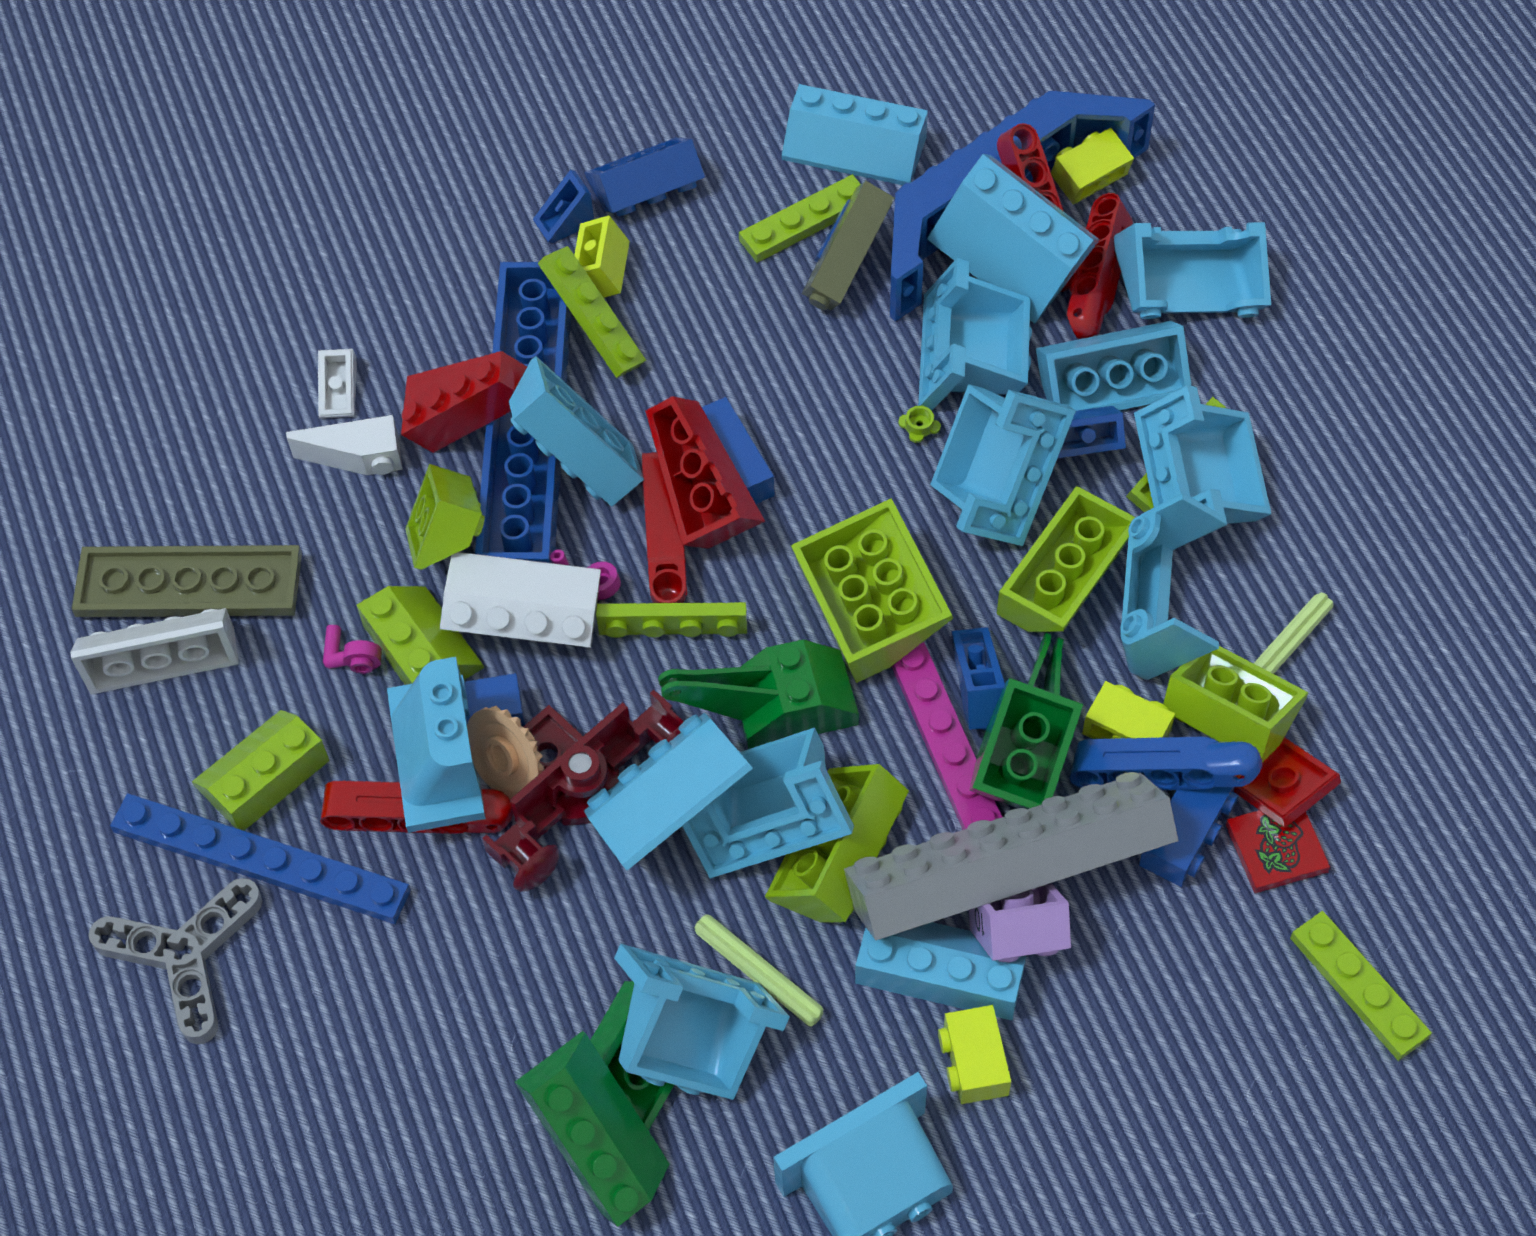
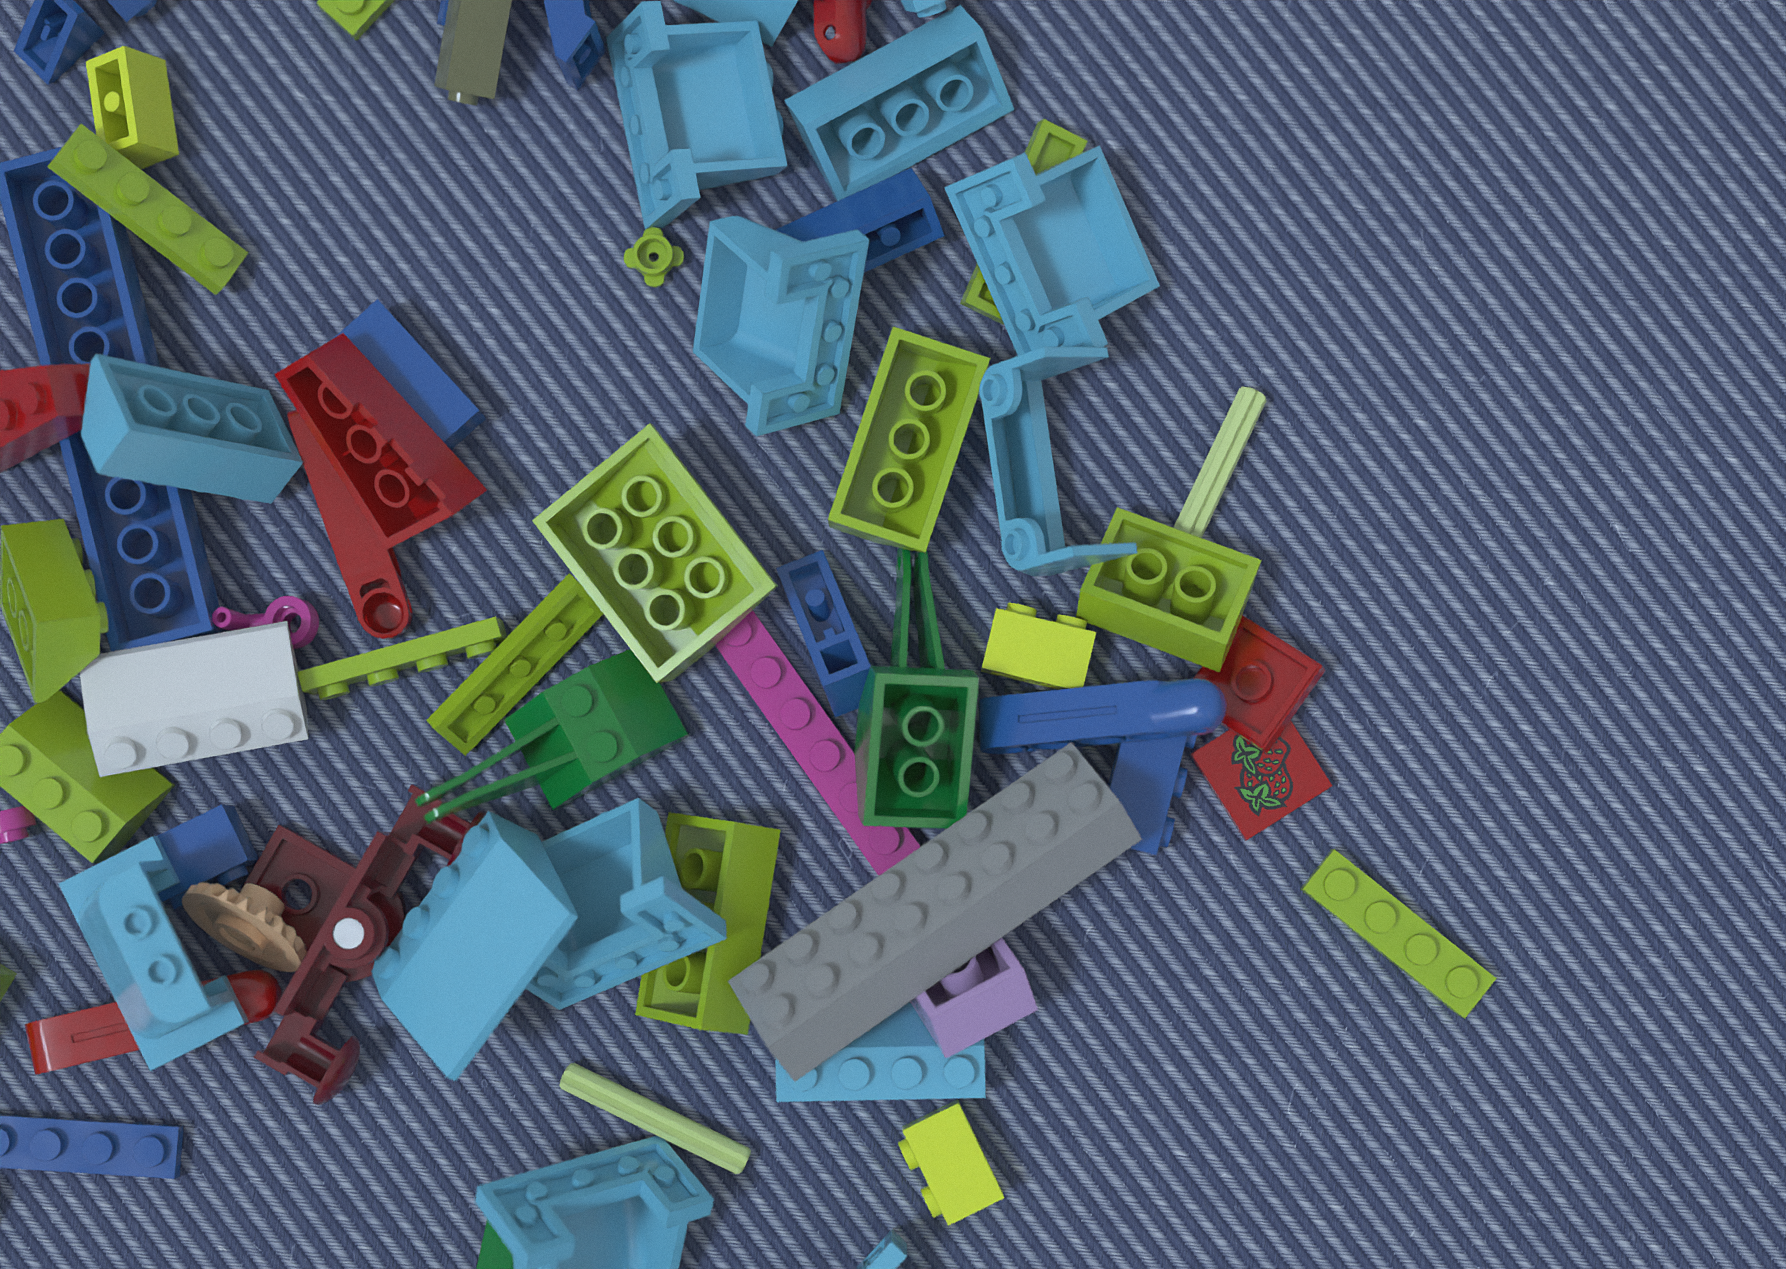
camera: 15 degrees left, 25 degrees up
none -> lime plate [426,573,603,756]

